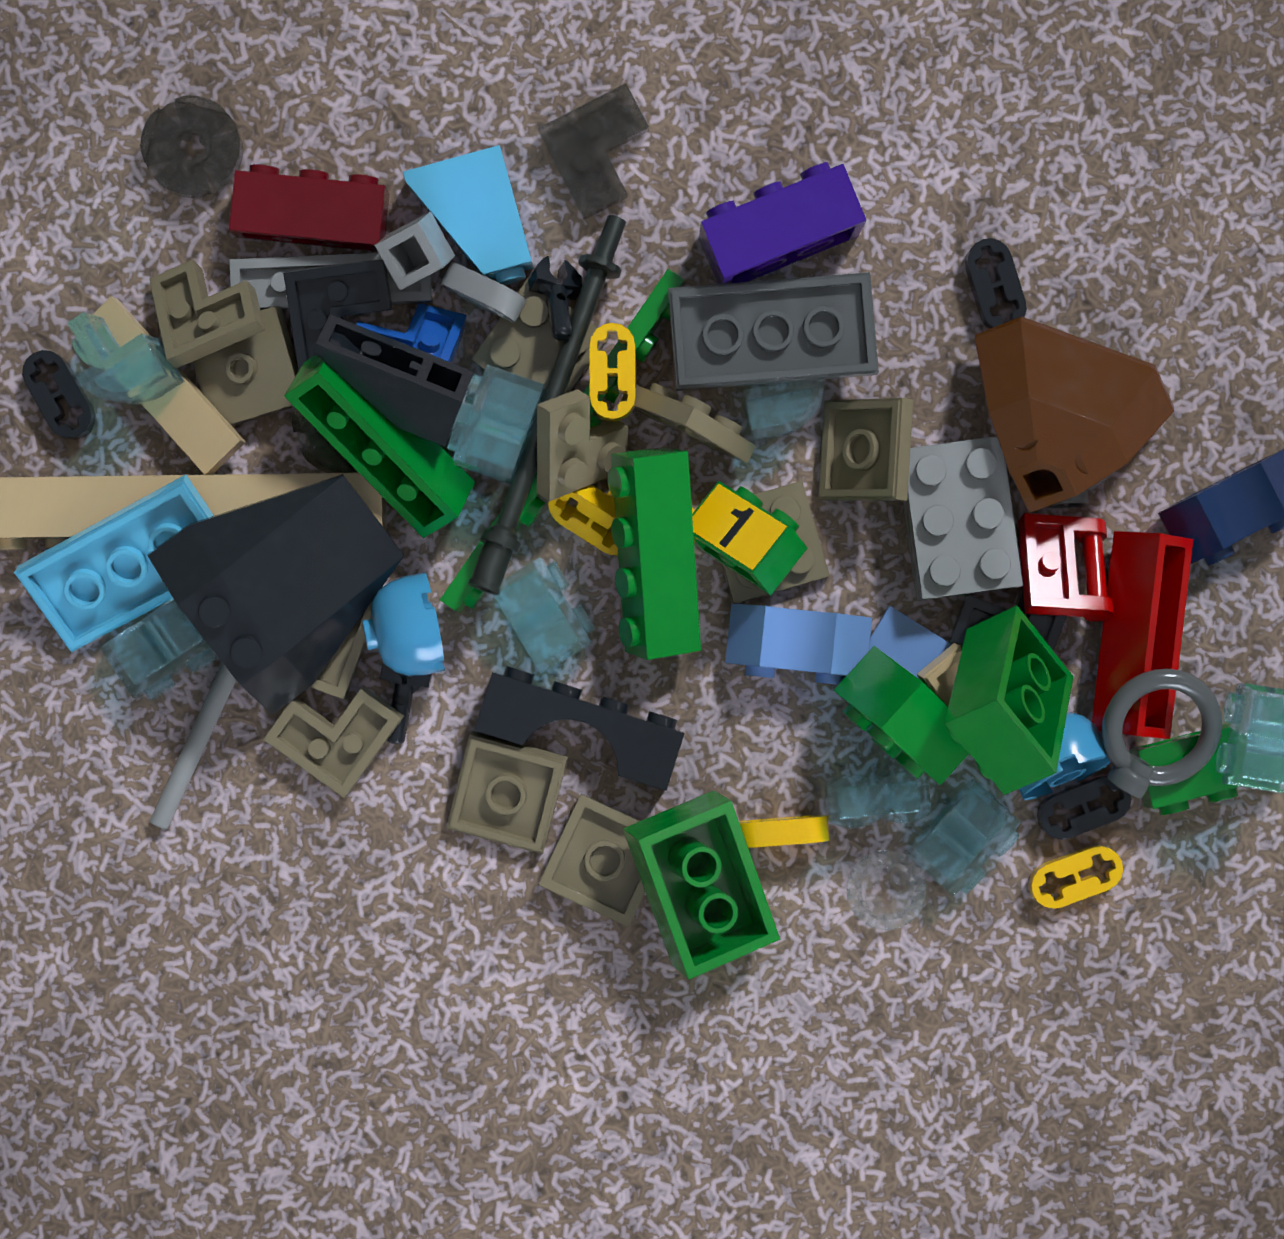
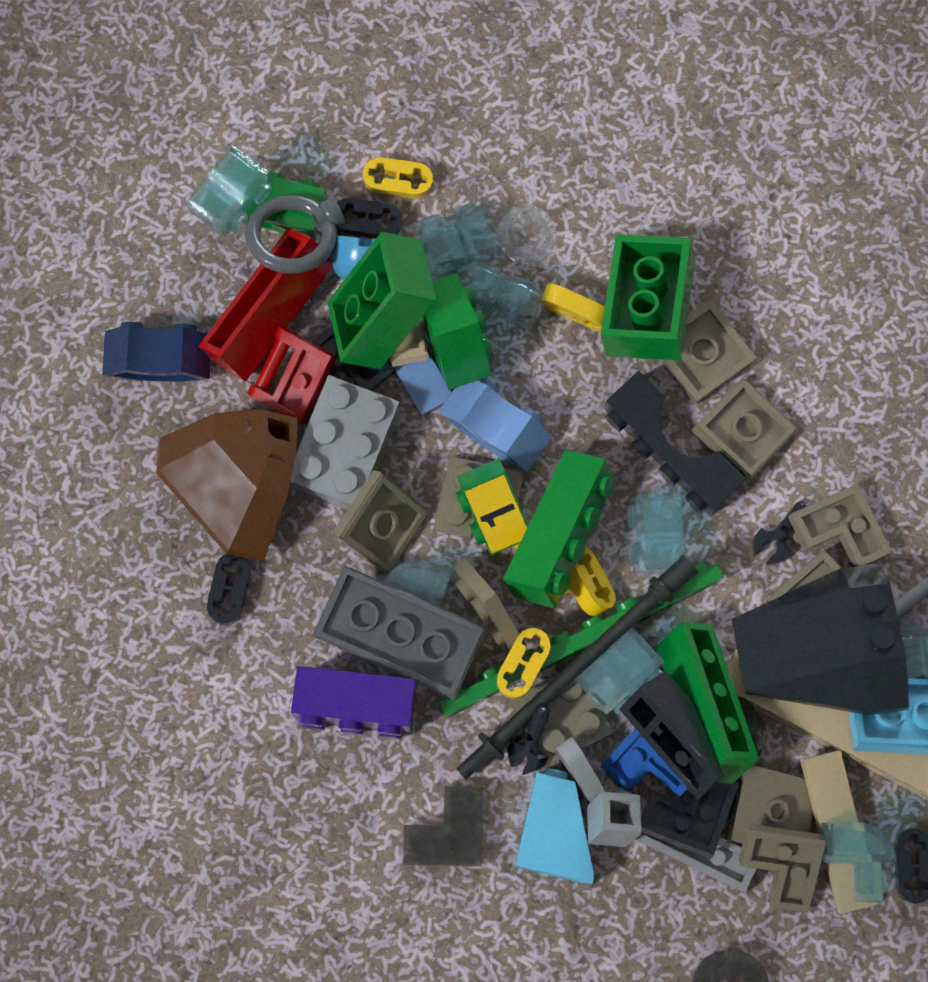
camera: 150 degrees left, 10 degrees down
dark red brick [229,164,390,252] -> none
dark azure cylinder [362,572,445,676] -> none
dark tan plate [537,389,628,501] -> none

